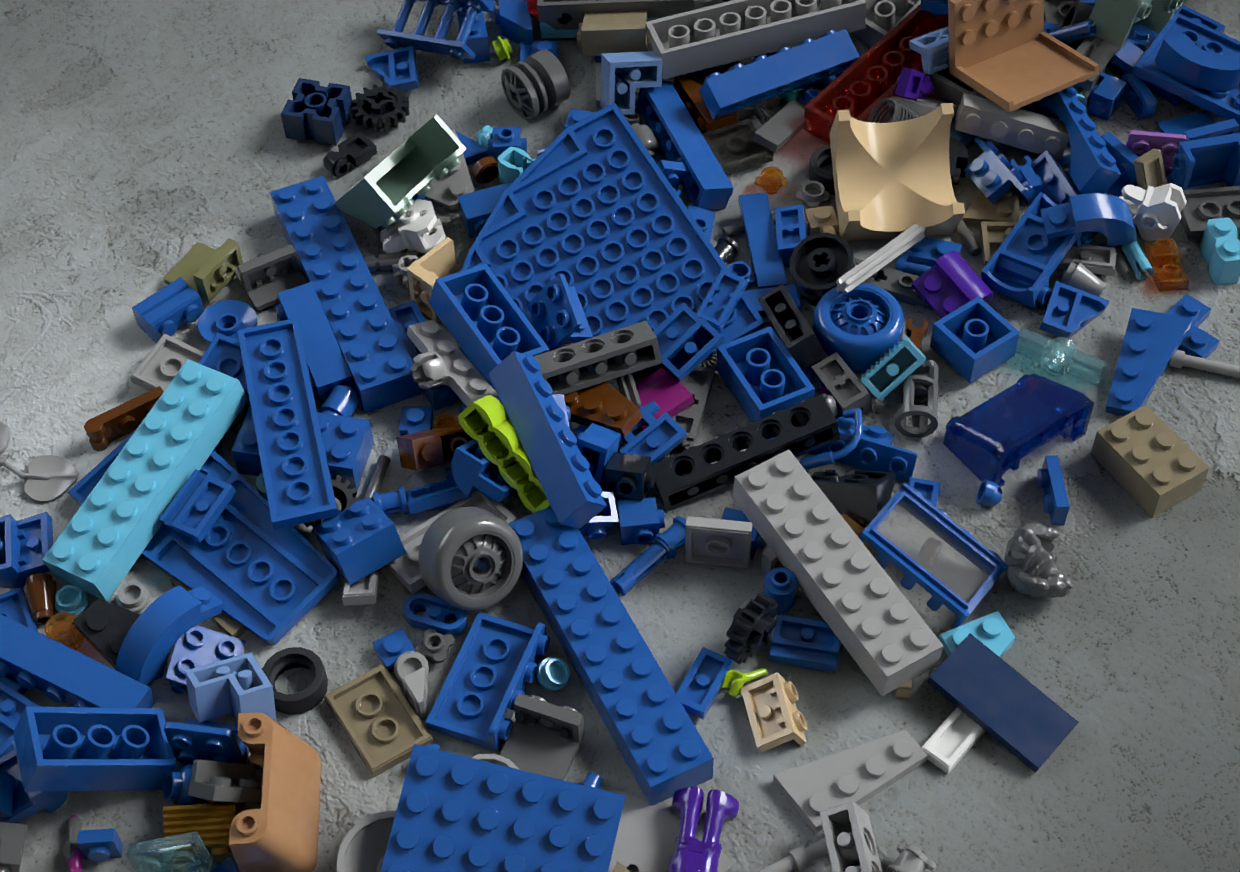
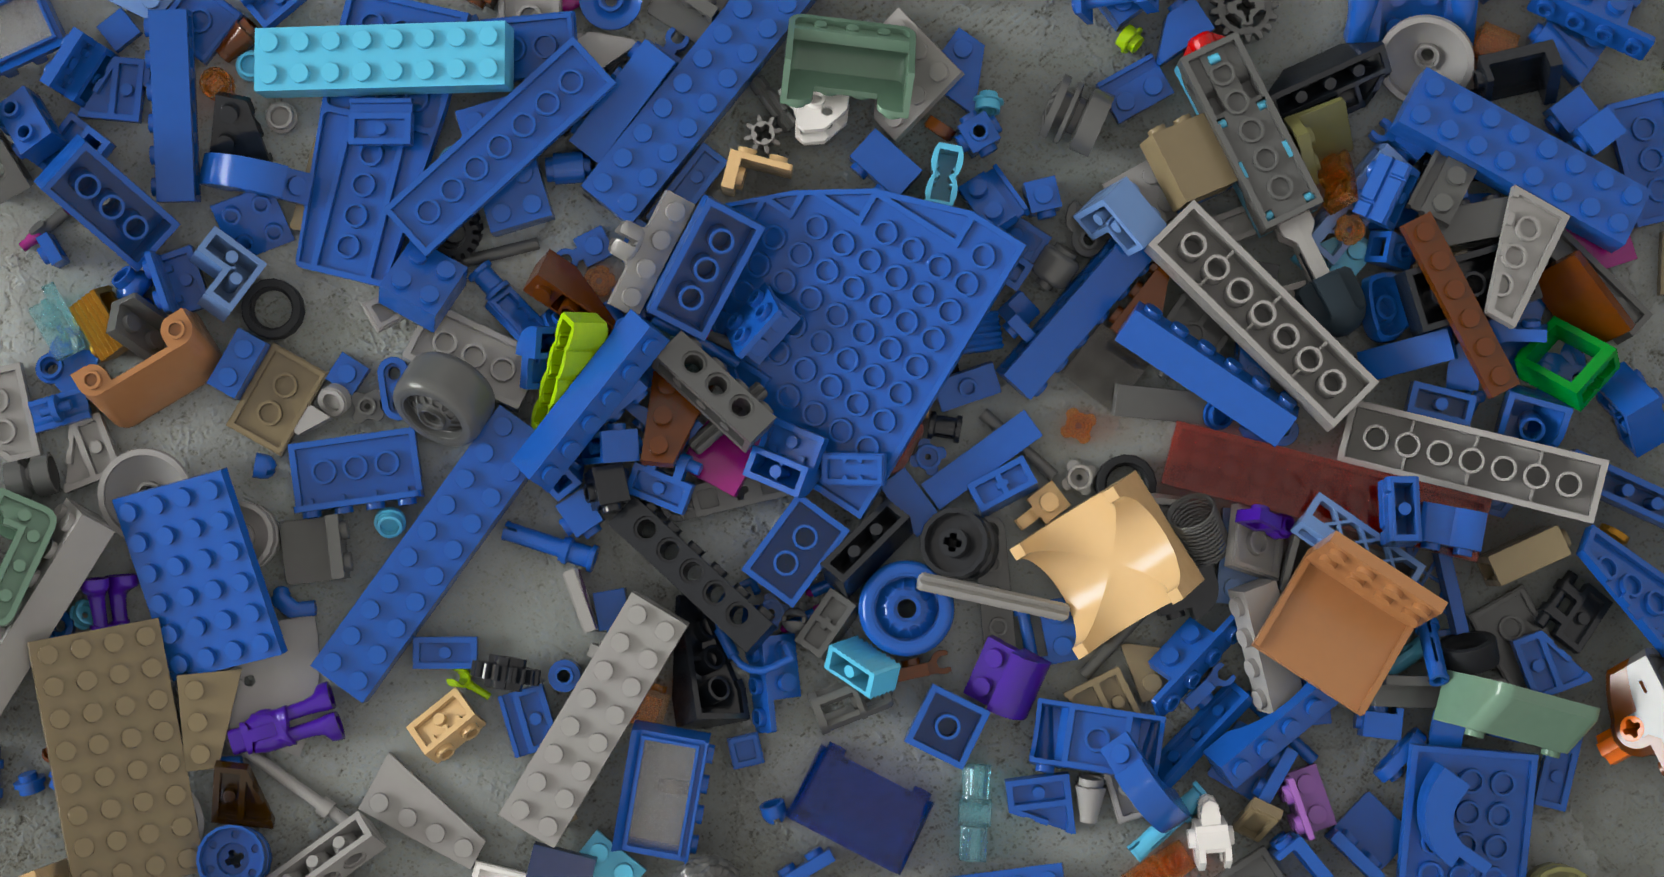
camera: 55 degrees right, 35 degrees up
none -> blue brick [207,327,271,400]

